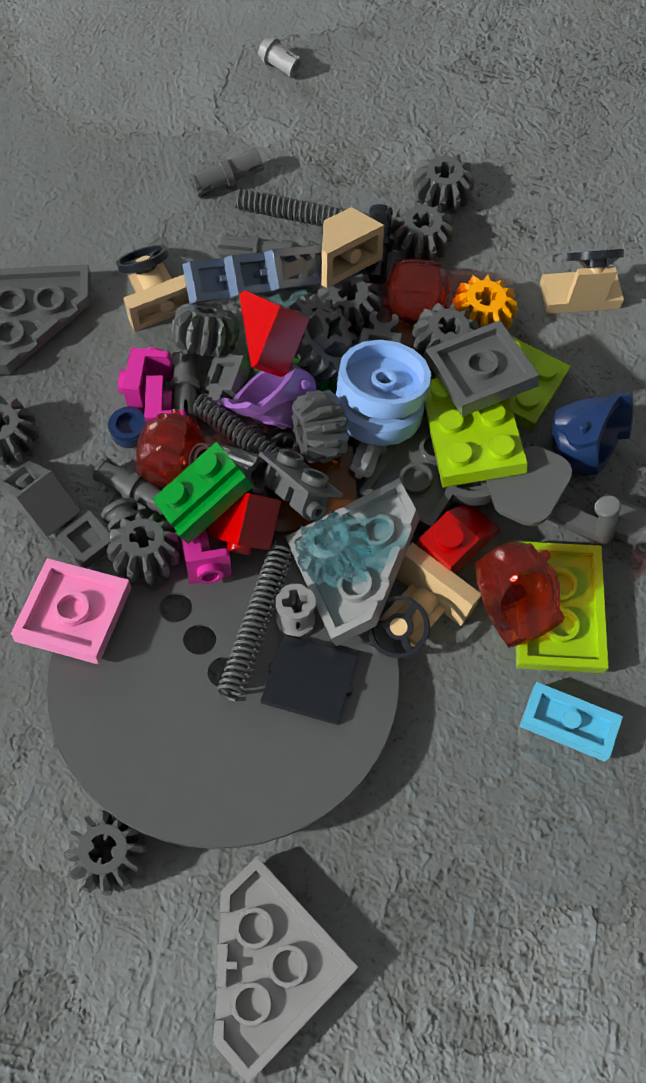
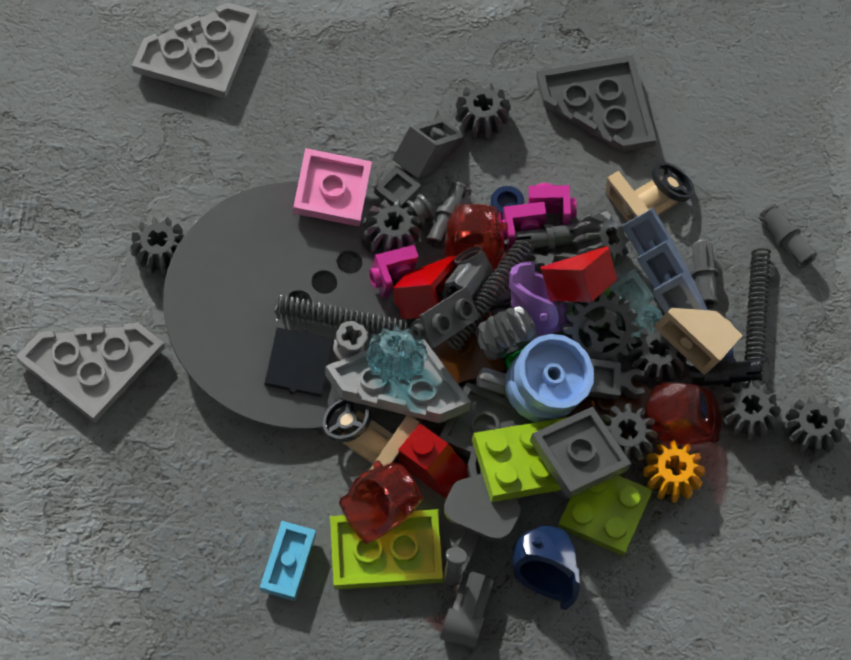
camera: 85 degrees right, 0 degrees up
green plate [152,442,254,544] -> none
tan piece [540,249,624,314] -> none

